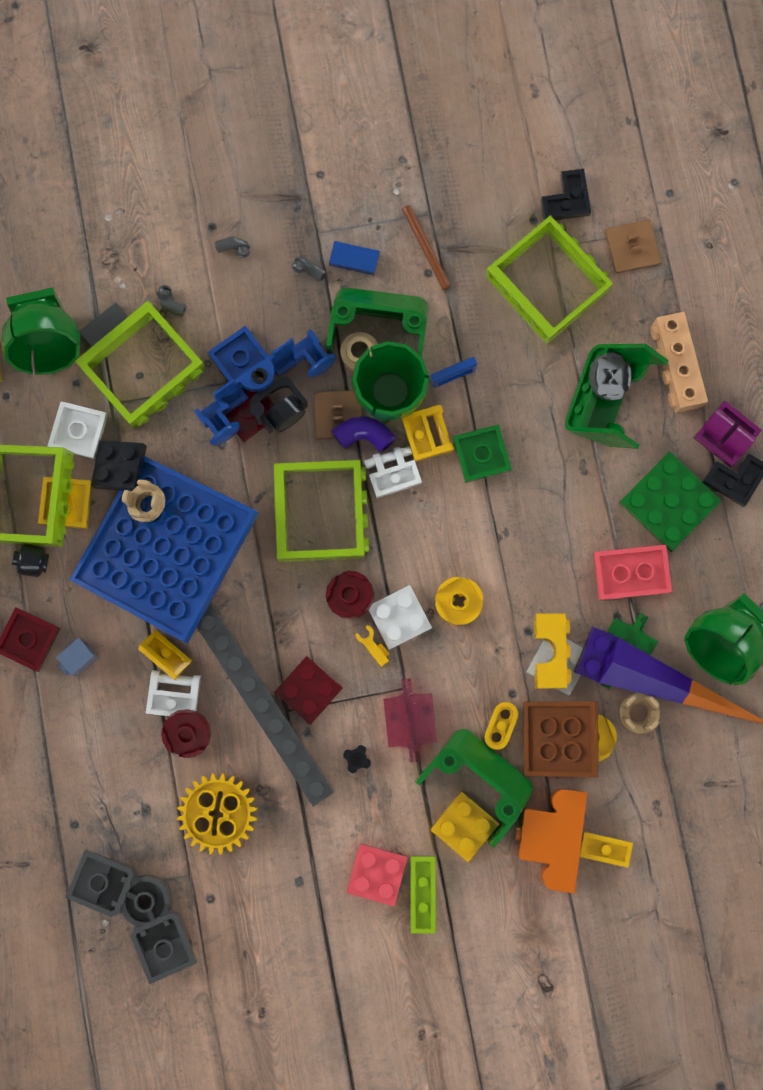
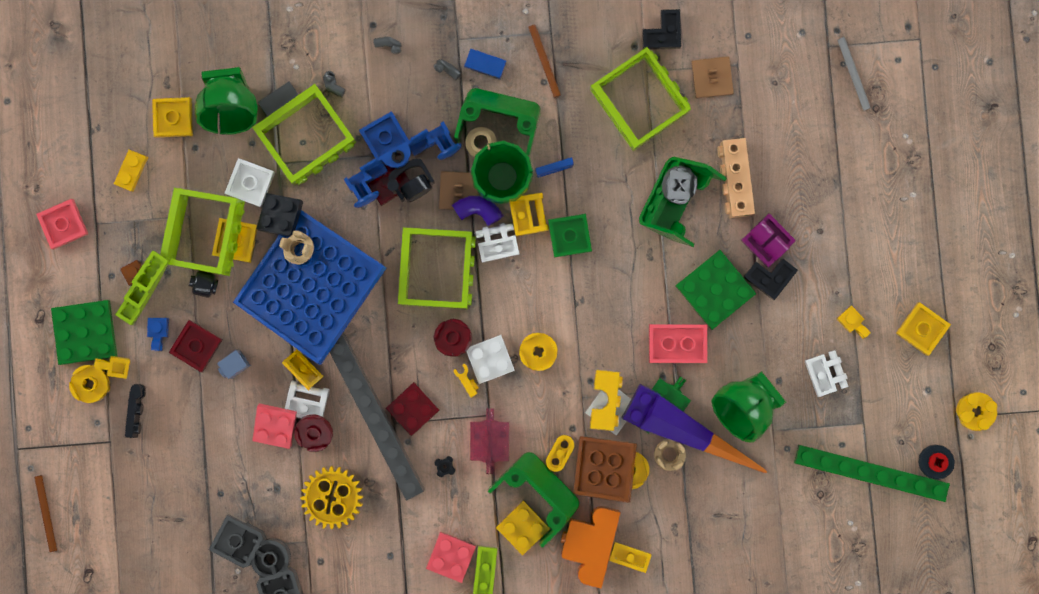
camera: 10 degrees right, 5 degrees up
none -> coral plate [252,403,297,449]

